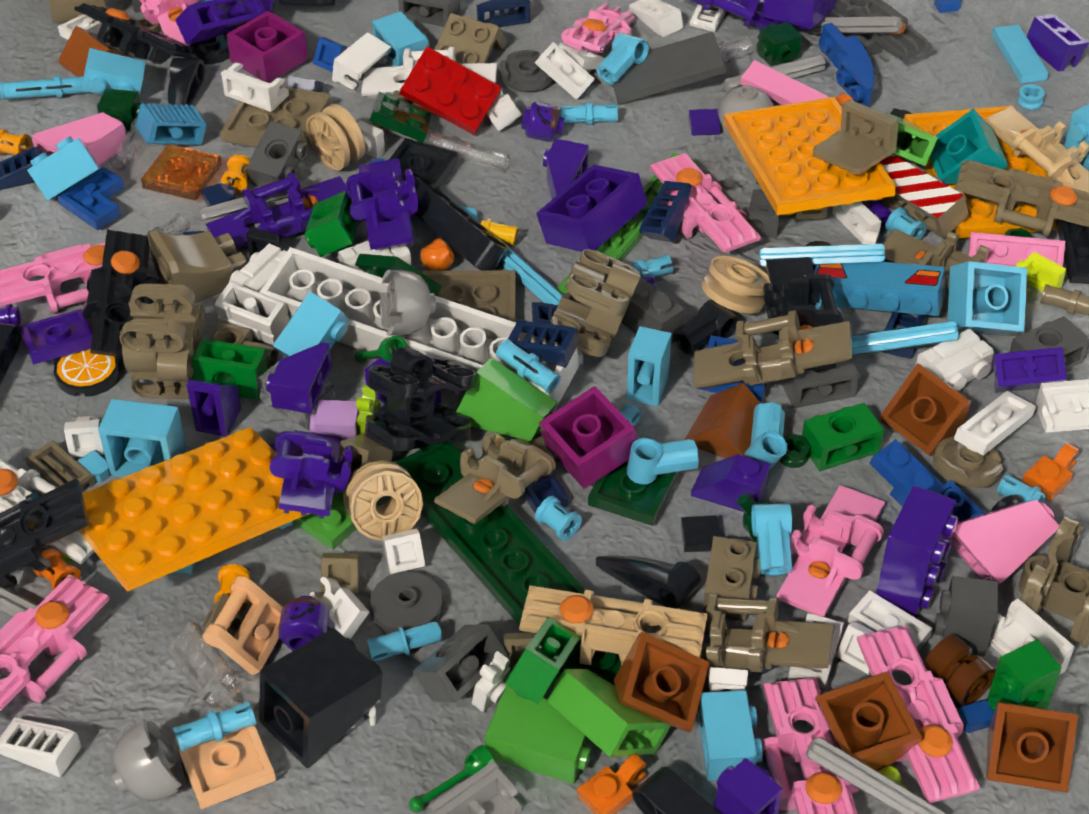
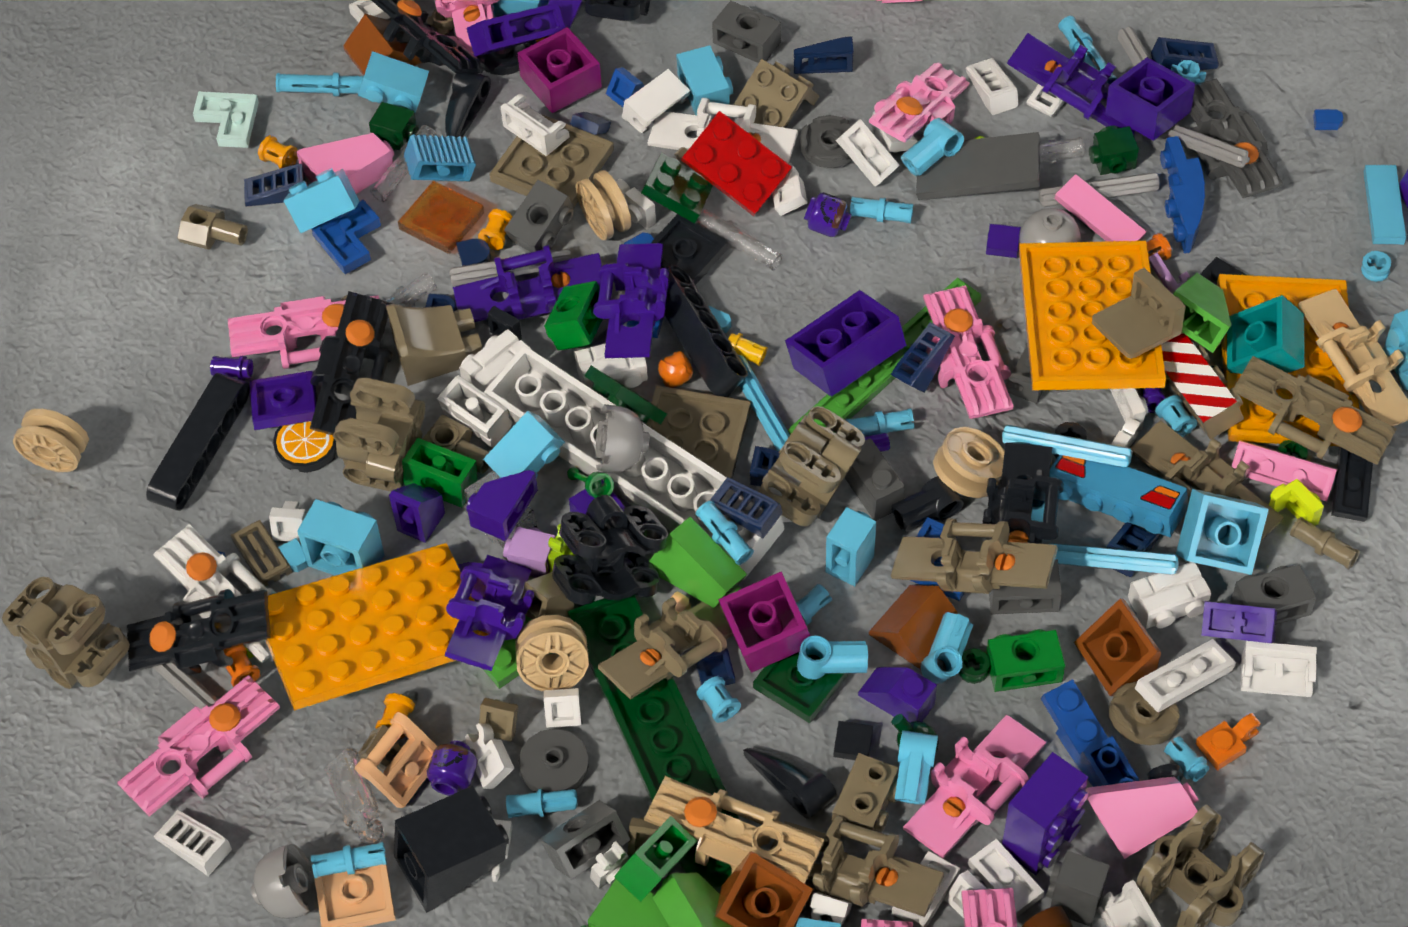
camera: 15 degrees right, 10 degrees up
dark purple slope [543,139,589,199] -> none

